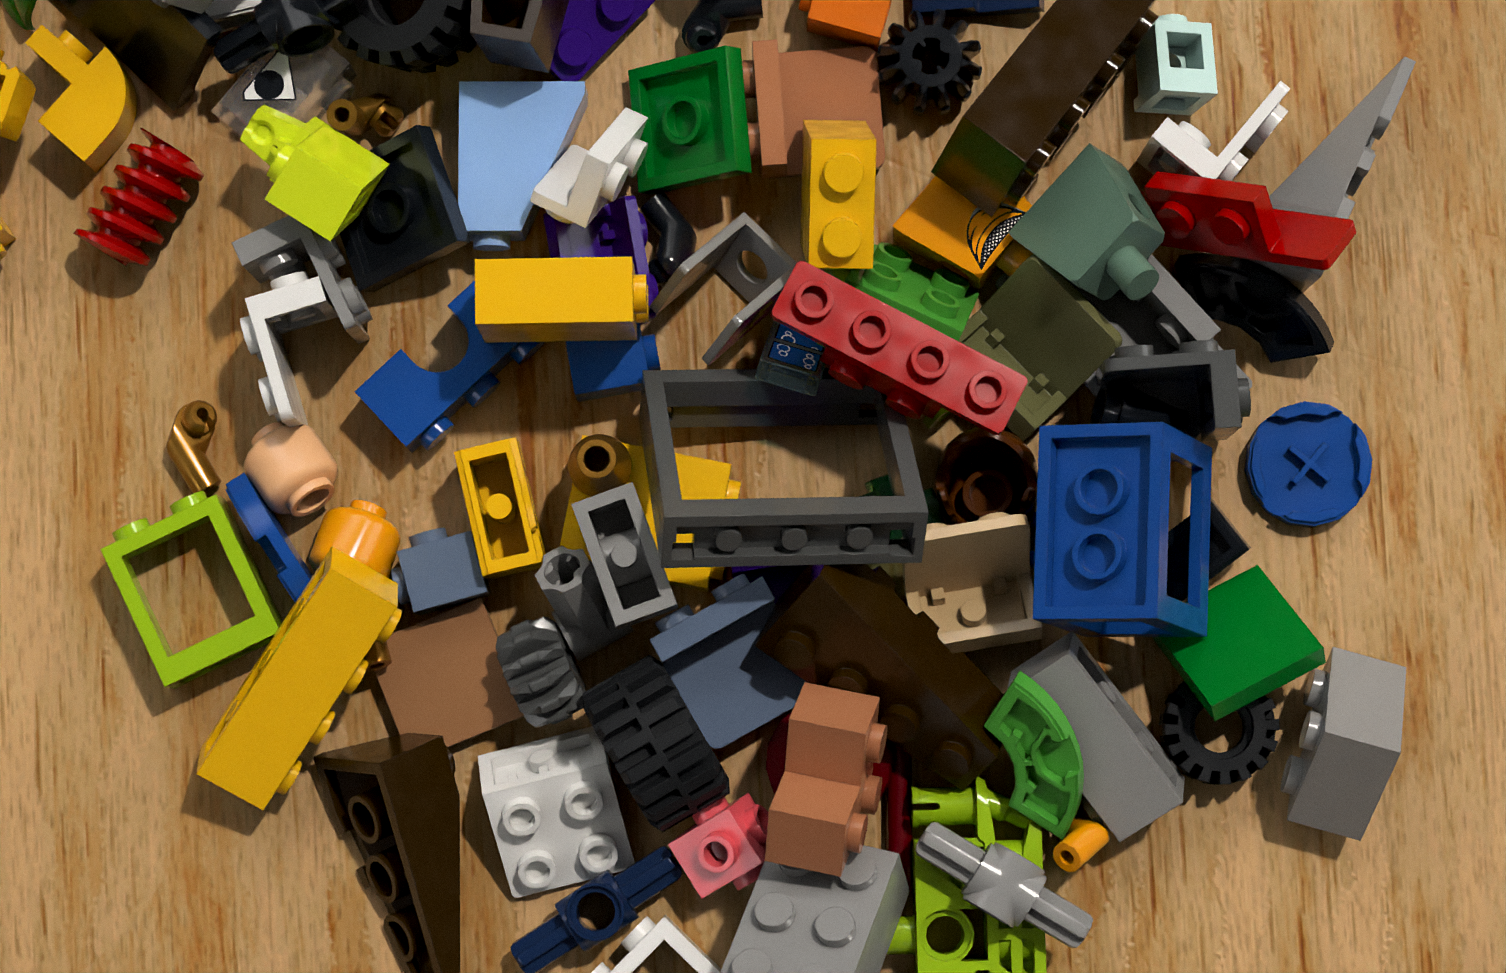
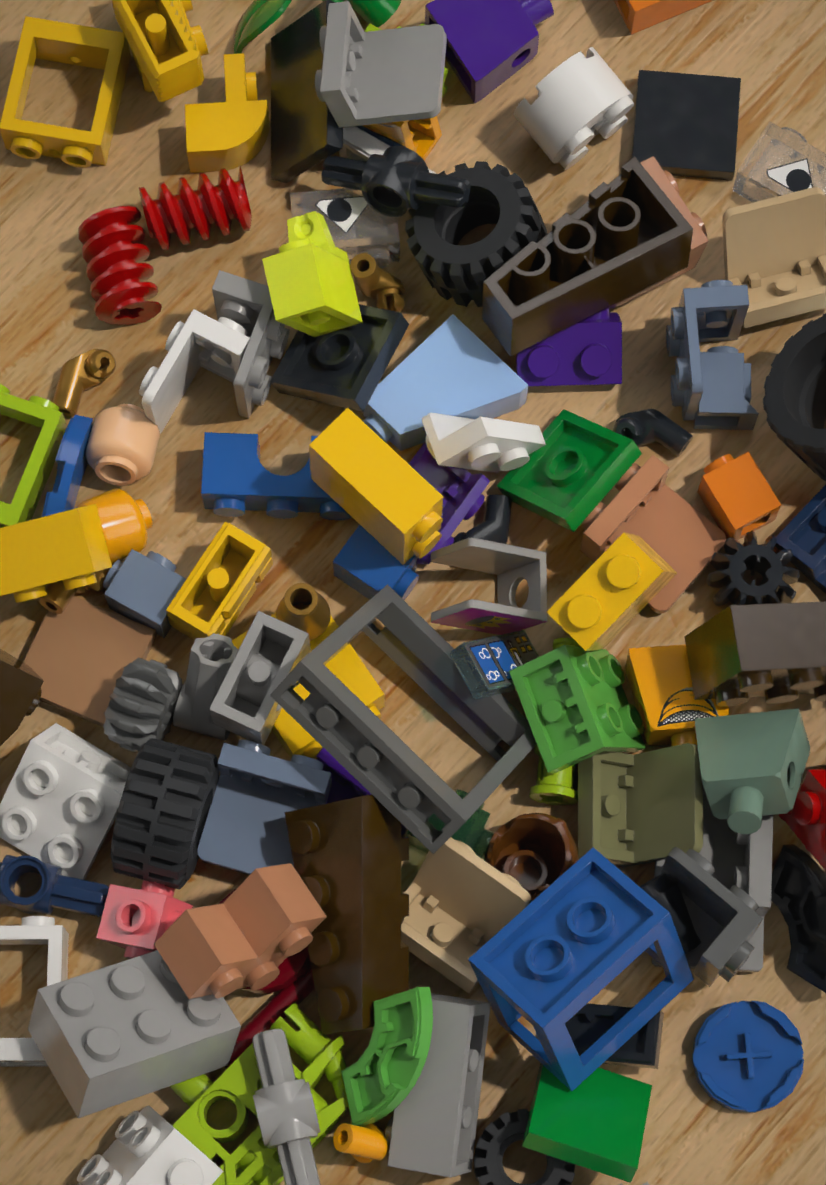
camera: 45 degrees right, 10 degrees down
red bracket [771,261,1028,435] -> none
none -> red piece [78,206,162,325]

